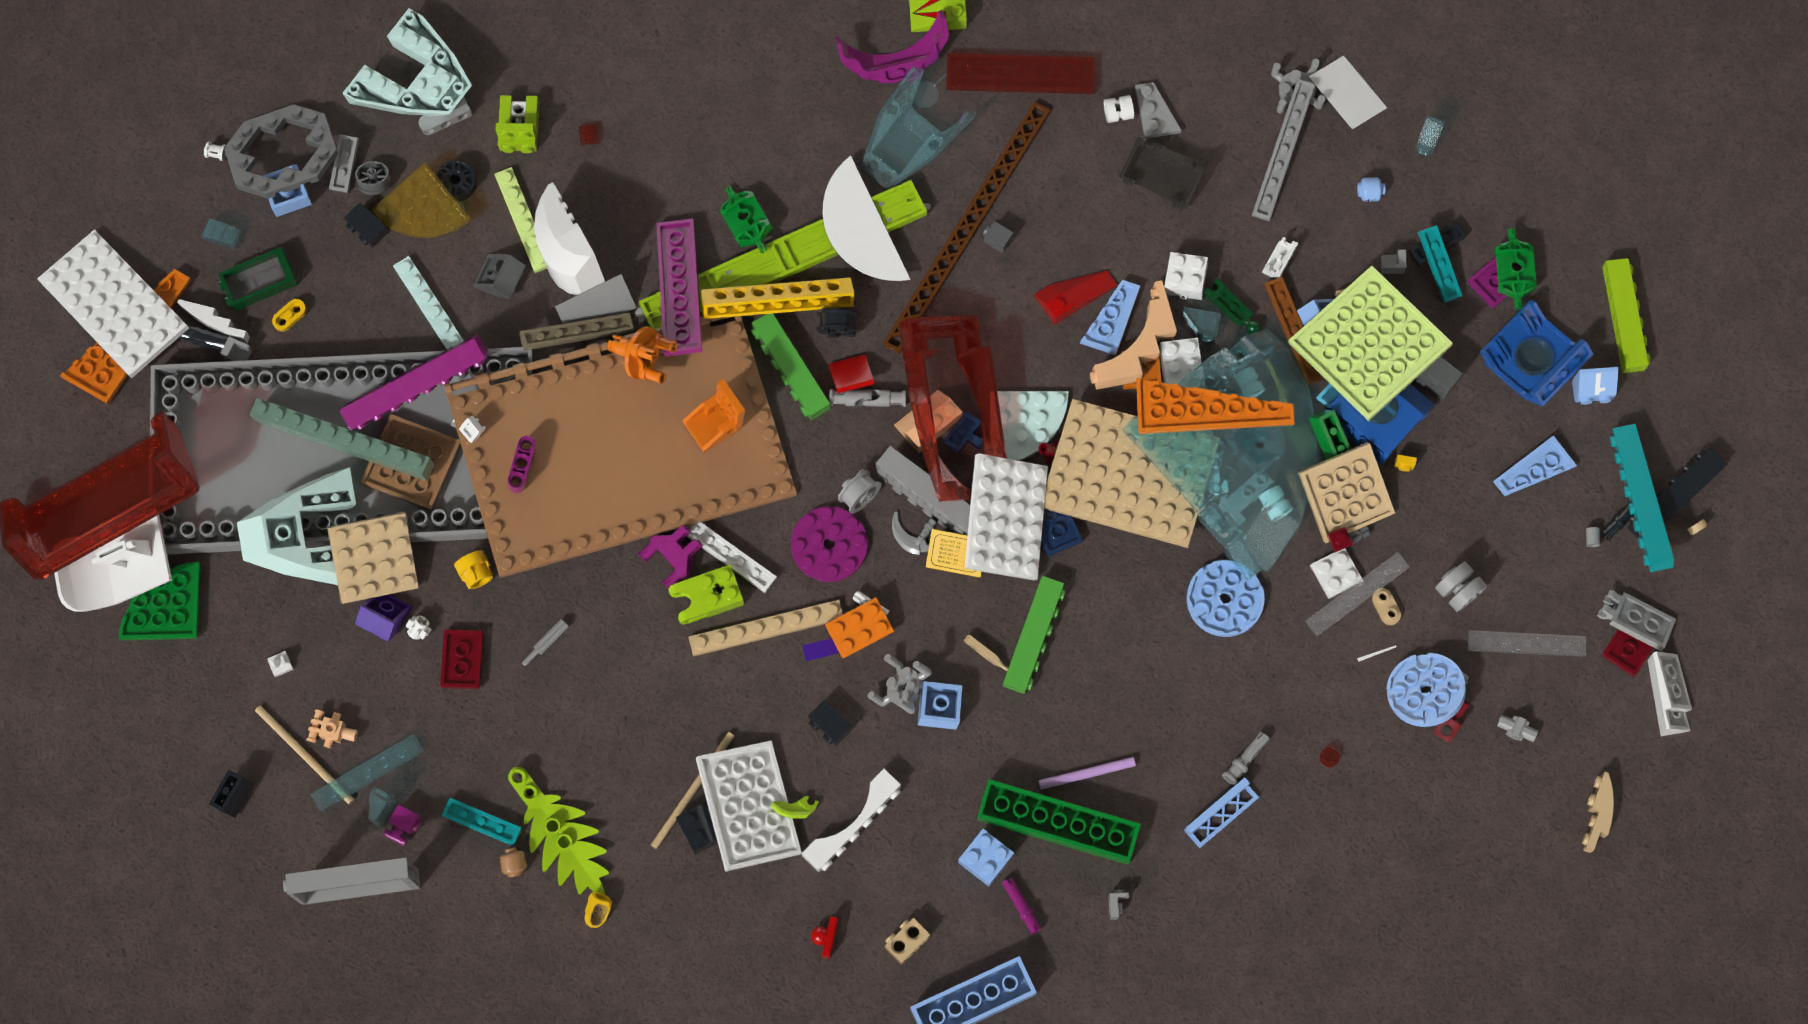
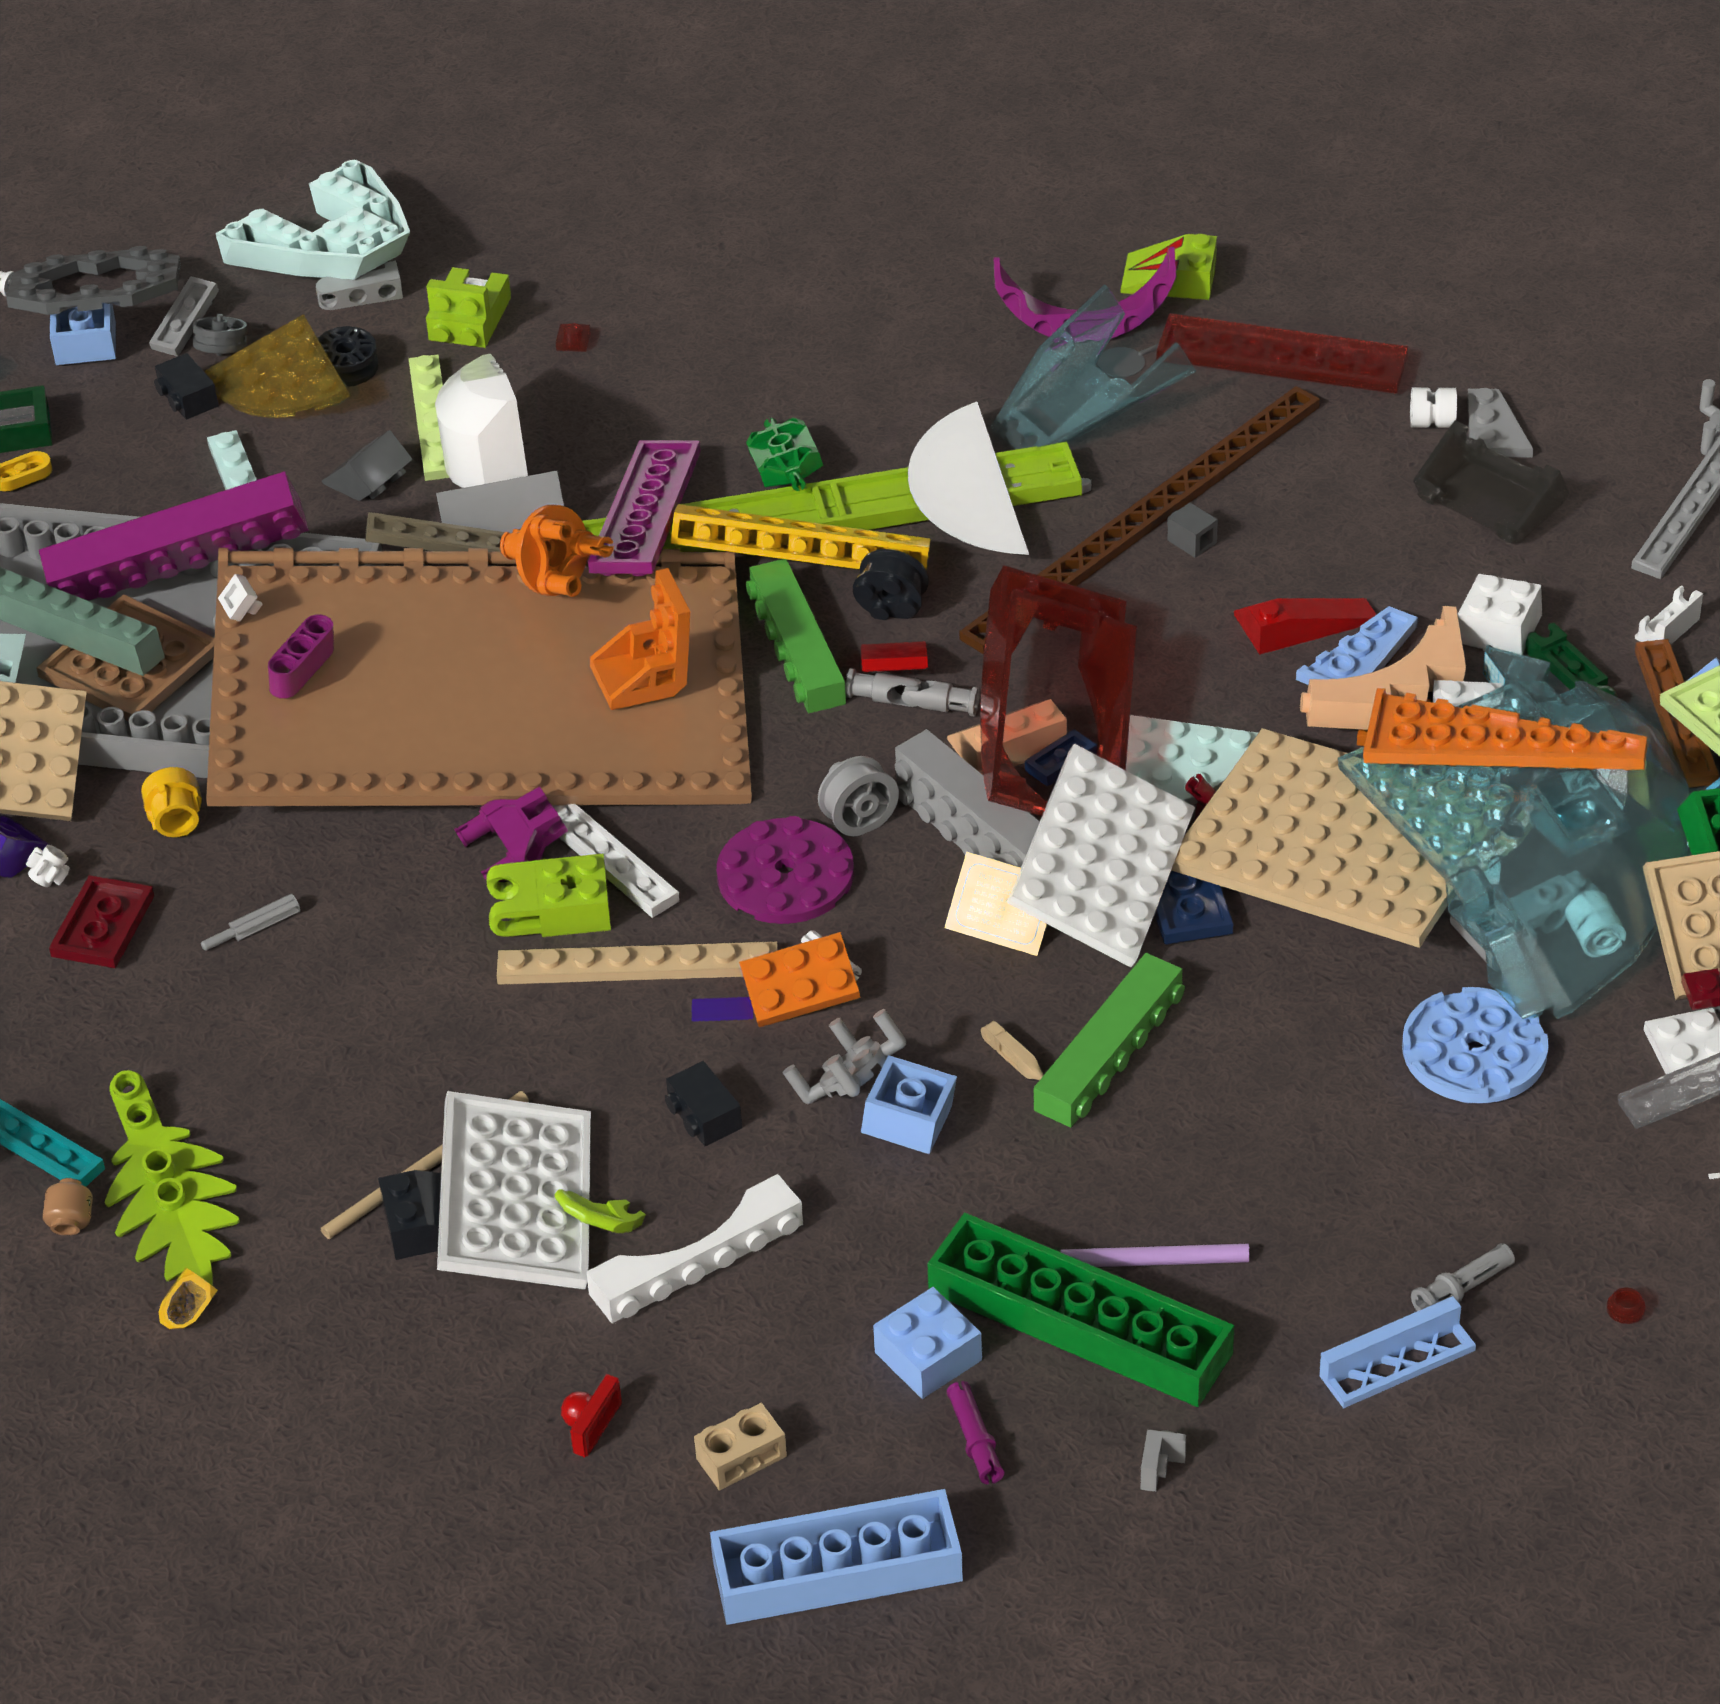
camera: 15 degrees right, 30 degrees down
light grey piece [892,512,936,555] -> none

